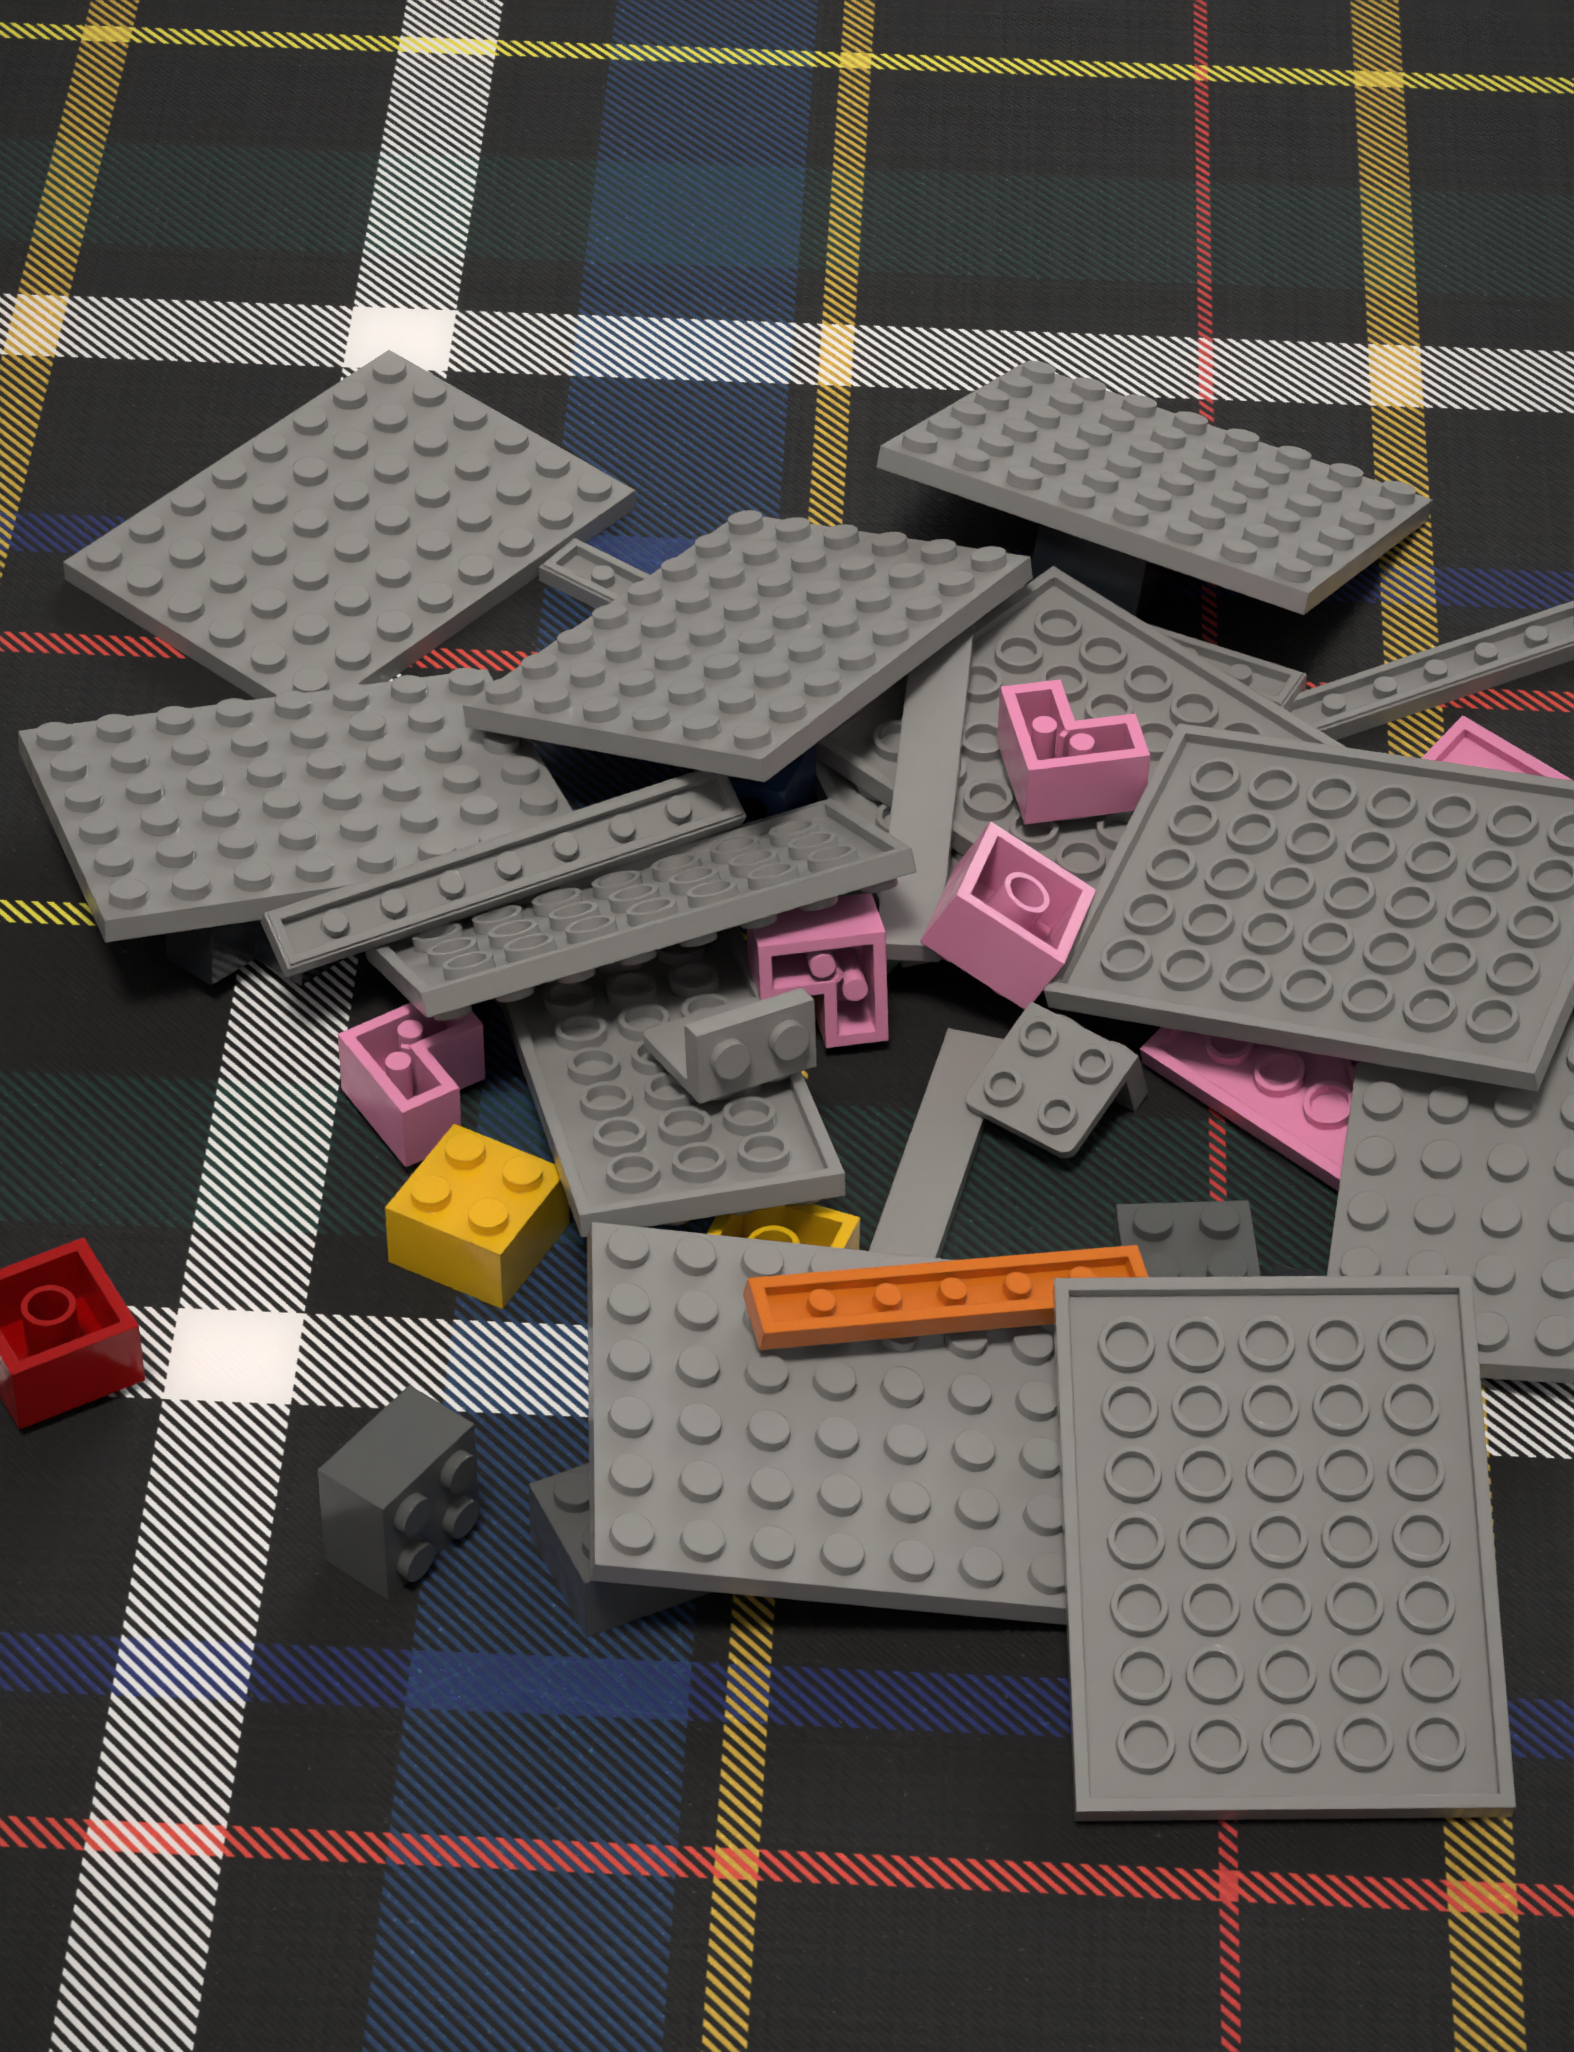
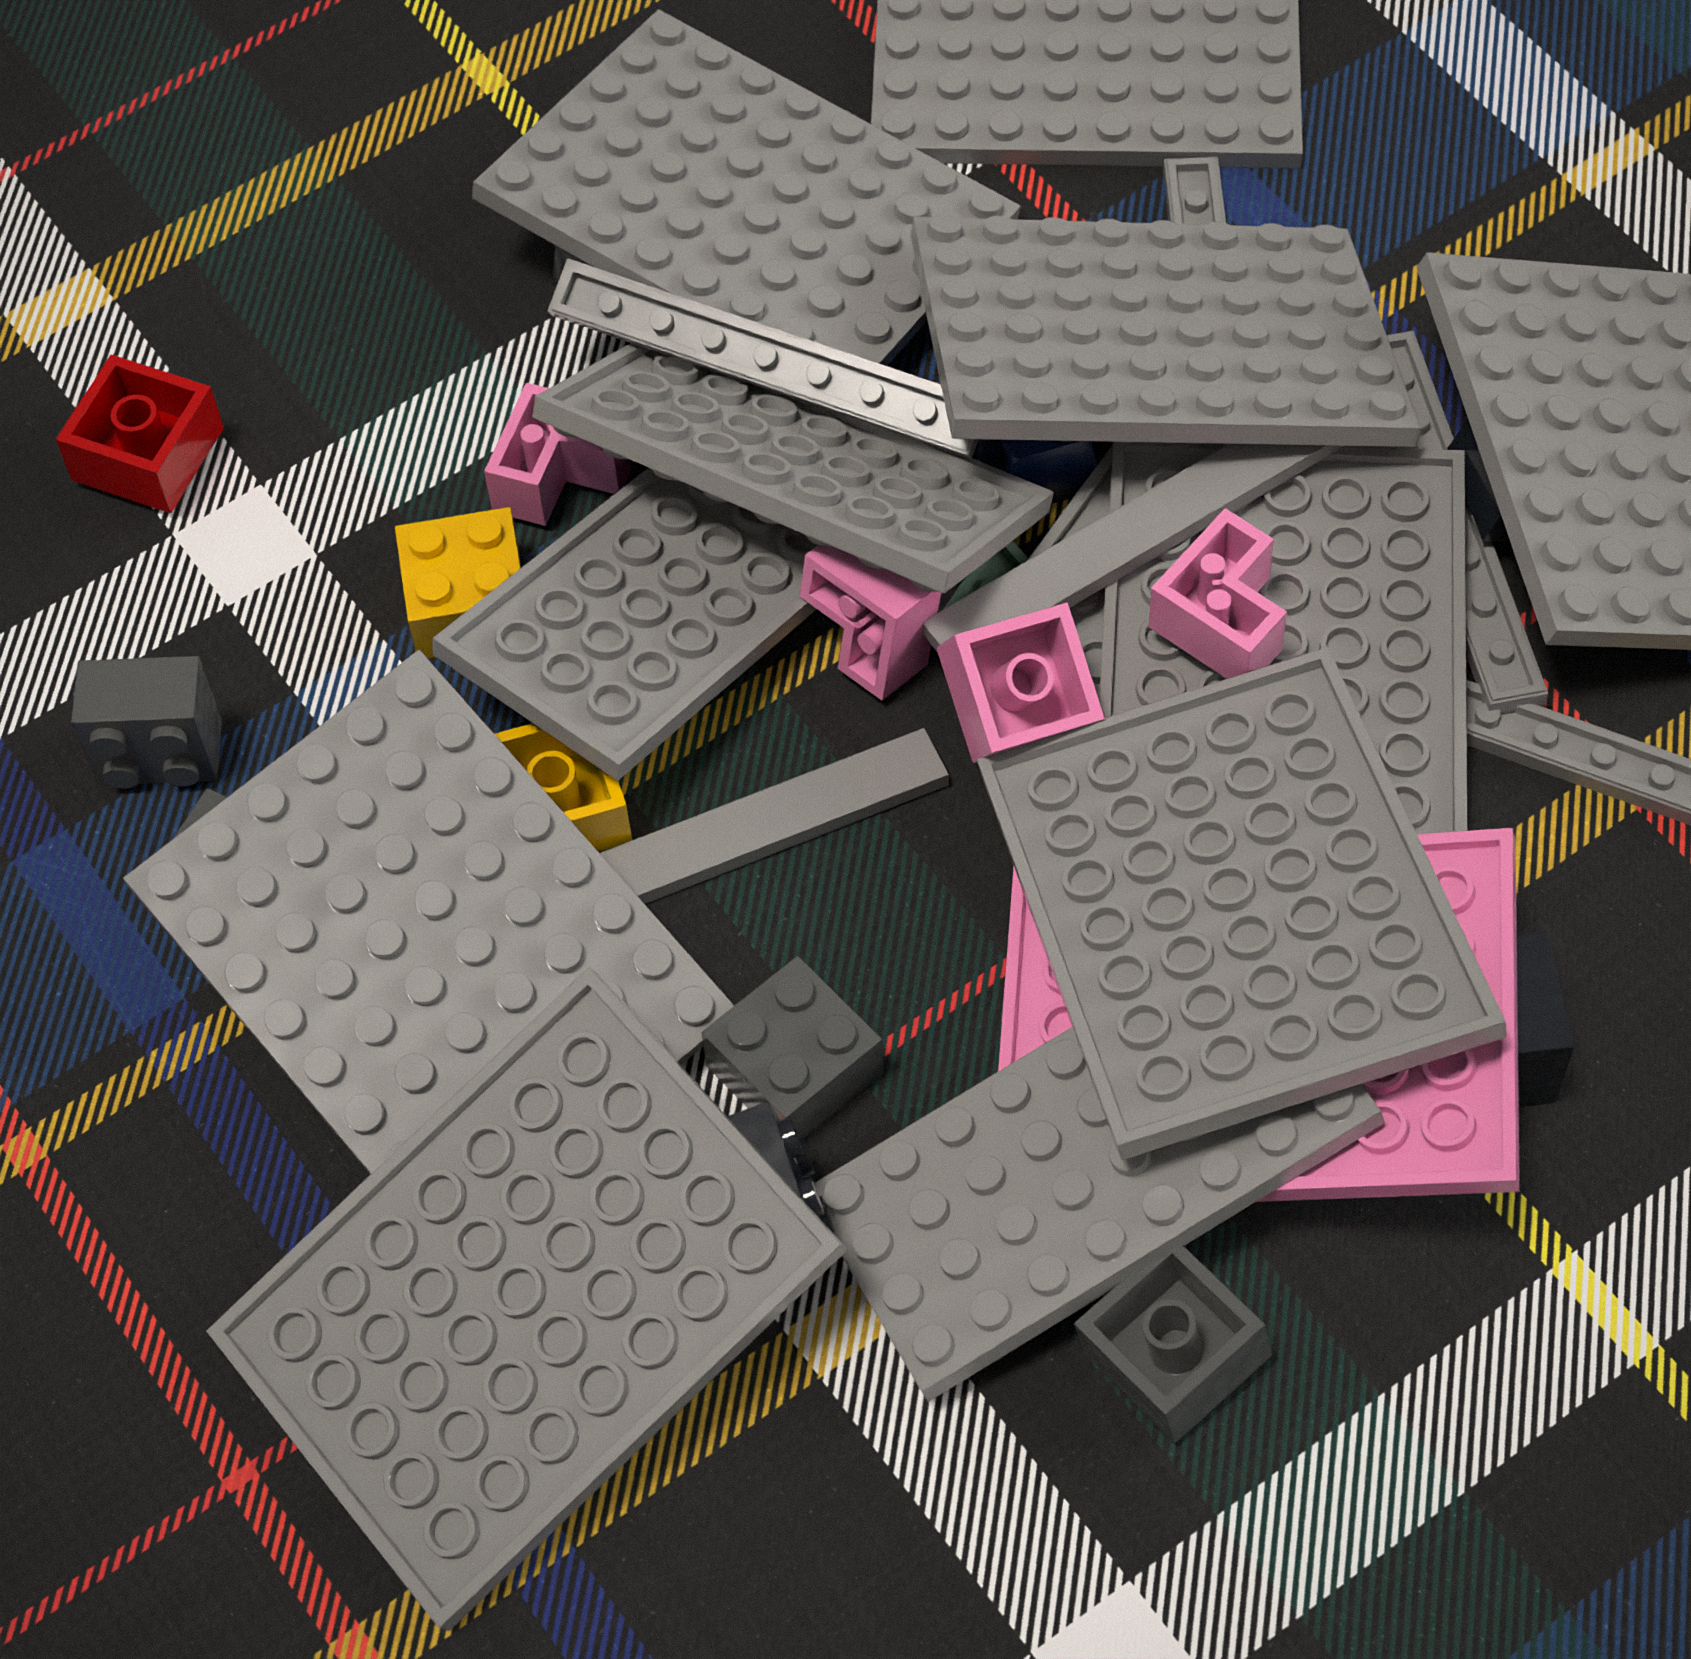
camera: 55 degrees right, 15 degrees up
light grey bracket [644,987,817,1104] -> none
orange plate [743,1245,1149,1350] -> none
light grey bracket [965,1001,1148,1158] -> none

